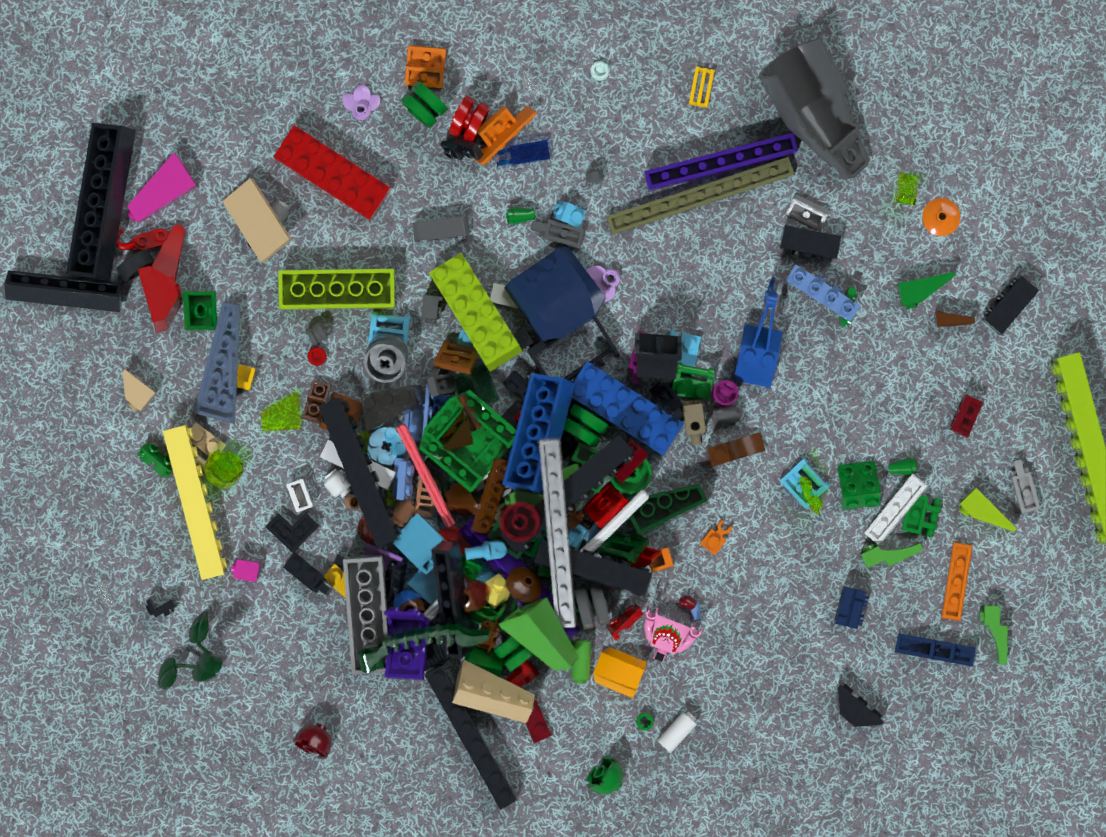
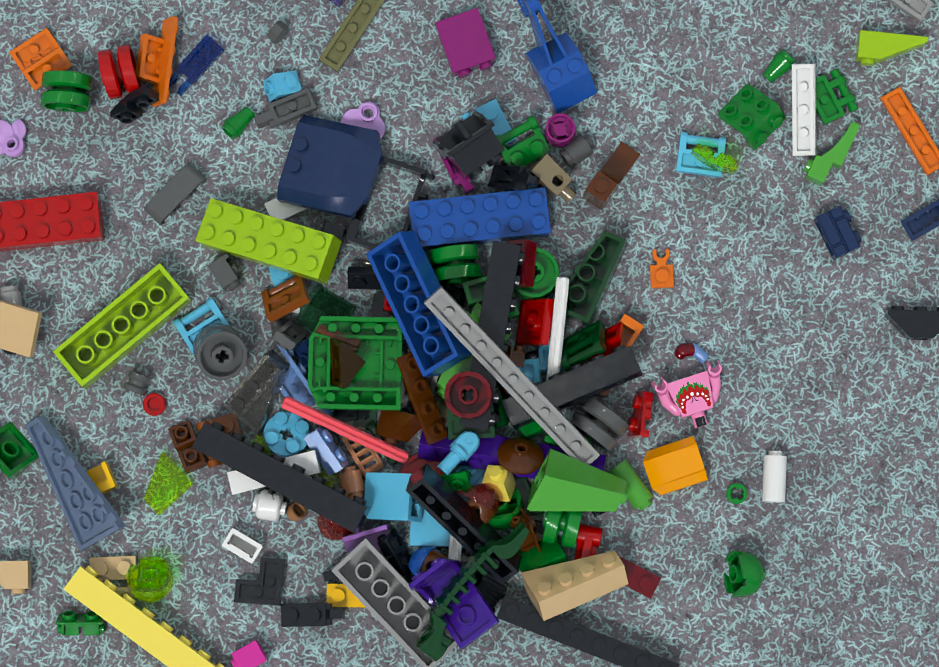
camera: 40 degrees left, 5 degrees down
none -> magenta brick [435,7,496,78]

